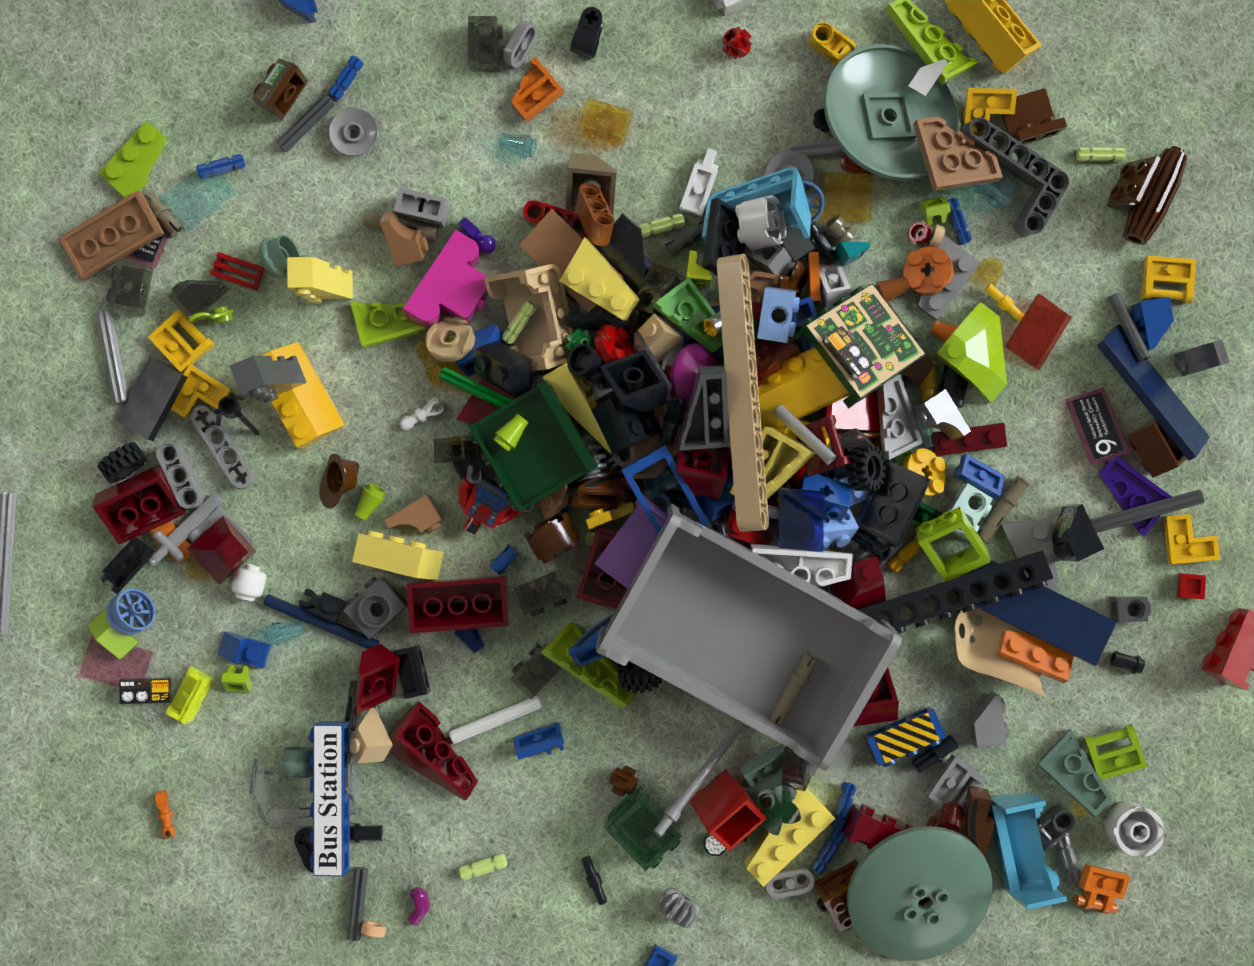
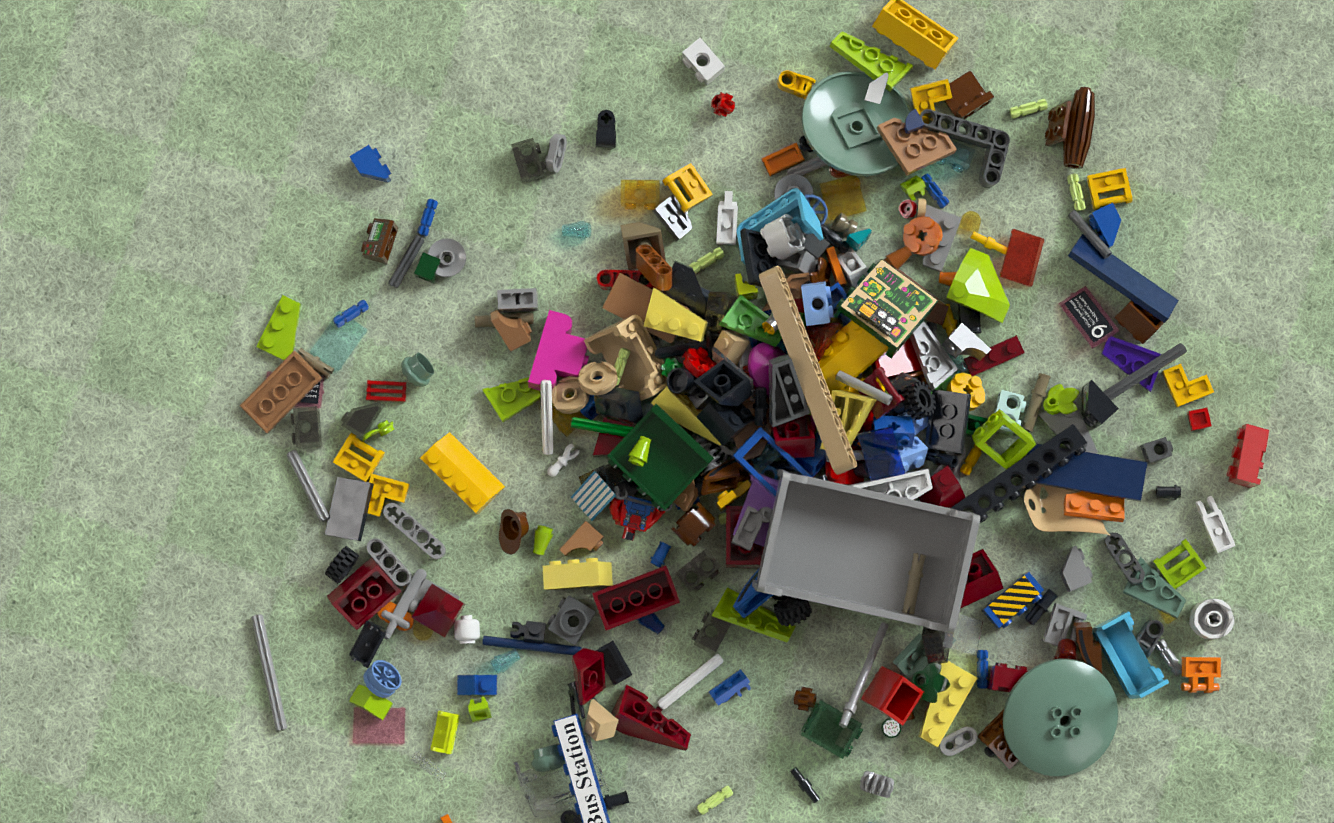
camera: 15 degrees left, 5 degrees down
tile [119,677,172,704] -> none
black plant [214,392,259,435] -> none
dark grey wedge [230,356,307,403] -> none
light yellow wedge [287,257,353,304] -> none
dark purple plate [457,217,496,254] -> none
orange wing [511,57,564,123] -> none
dark grey pin [665,217,705,257] -> none
blue axle [811,829,846,874] -> none
blue plate [953,454,1005,499] -> none
flat silver arch [1175,339,1230,376] -> none
none -> dark green panel [414,252,441,284]
none -> white axle [541,380,553,455]
none -> sticker [571,471,616,521]
none -> tan tile [578,361,618,396]
none -> wing [652,189,692,241]
none -> yellow plate [662,163,713,213]
none -> light grey hinge [731,506,772,551]
none -> orange tile [762,142,805,176]
none -> dark blue tile [904,109,925,134]
none -> lime plate [1043,384,1080,415]
none -> yellowish green axle [1067,174,1086,212]
none -> dark grey beam [1105,533,1145,585]
none -> white hinge [1196,496,1235,554]

